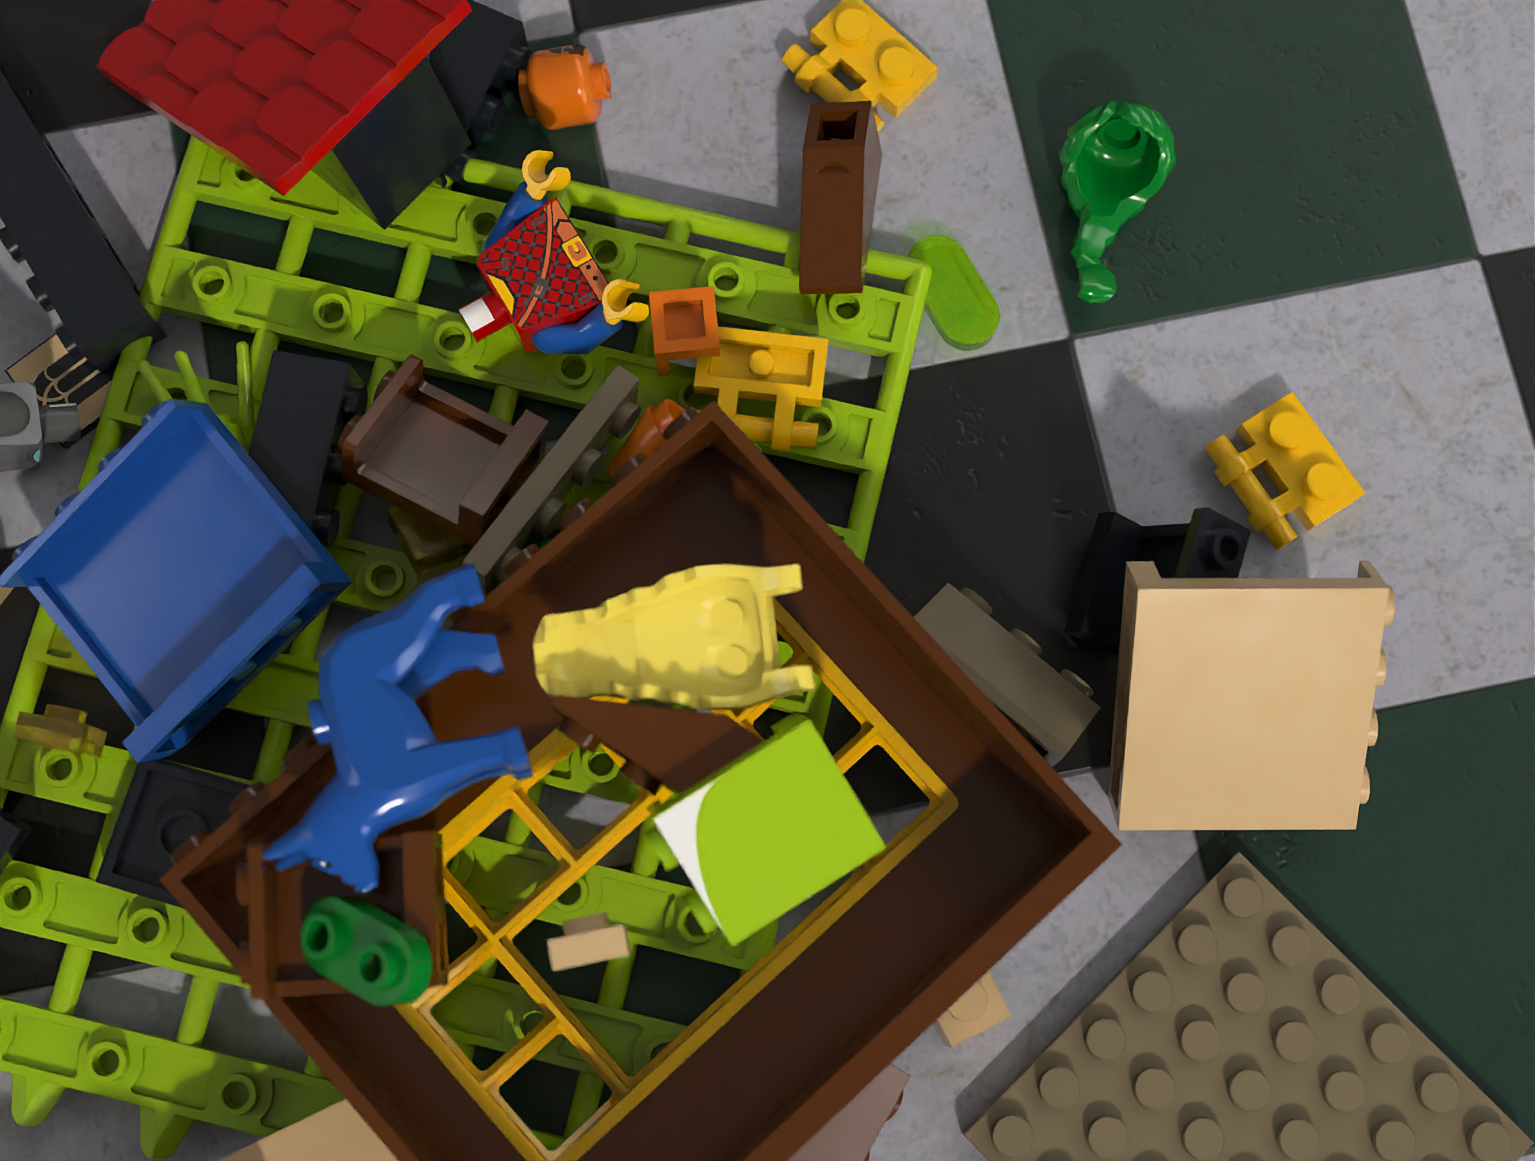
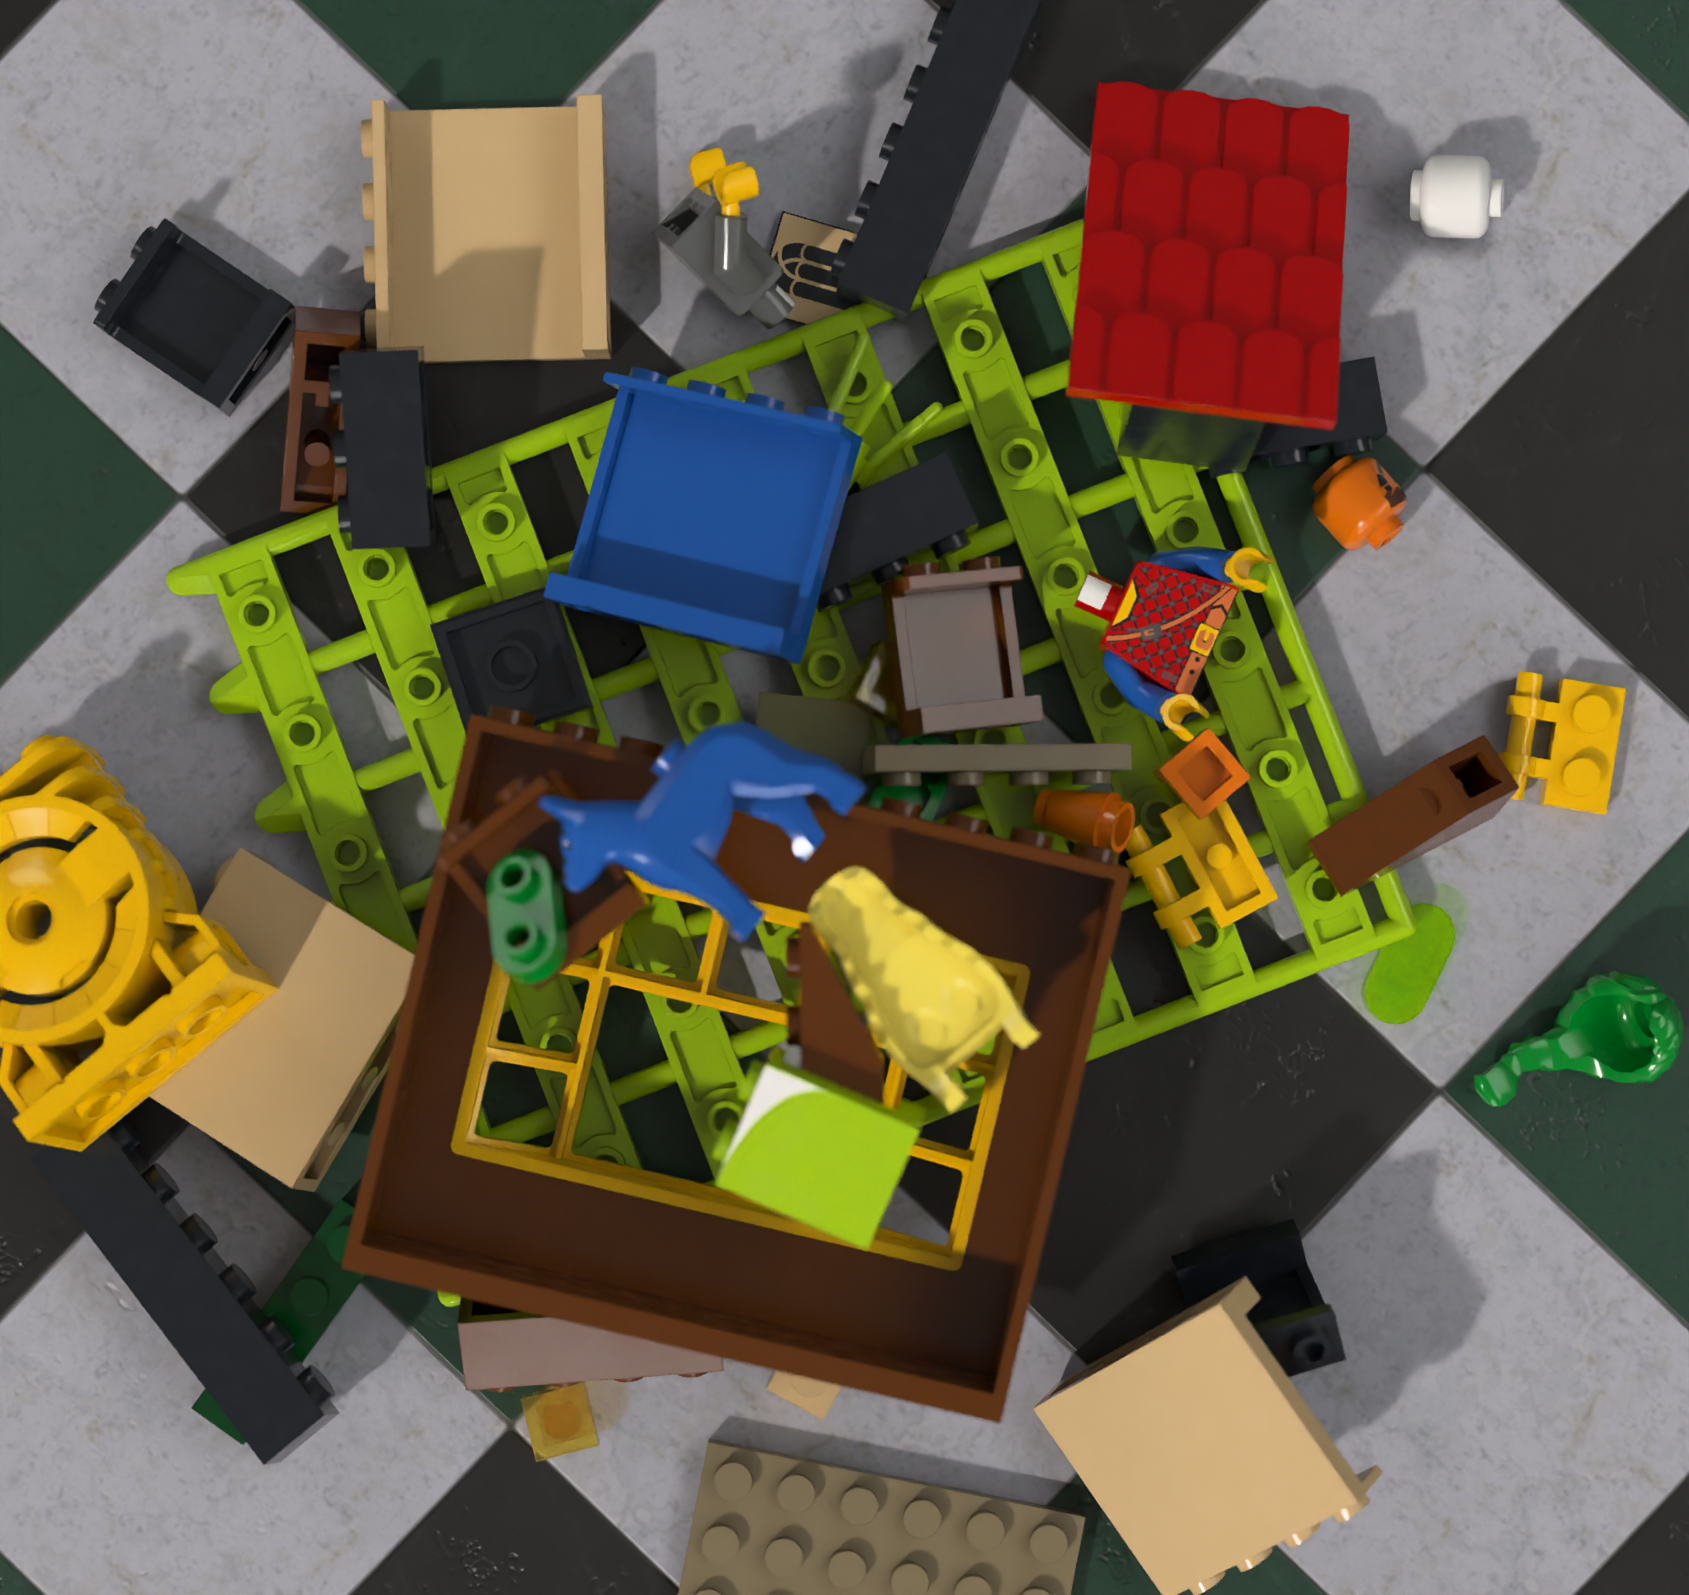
camera: 55 degrees right, 10 degrees up
clear yellow plate [13,704,107,758] -> none
tan plate [547,912,631,971] -> none
dark tan slope [913,583,1101,767] -> none
yellow plate [1204,392,1365,551] -> none

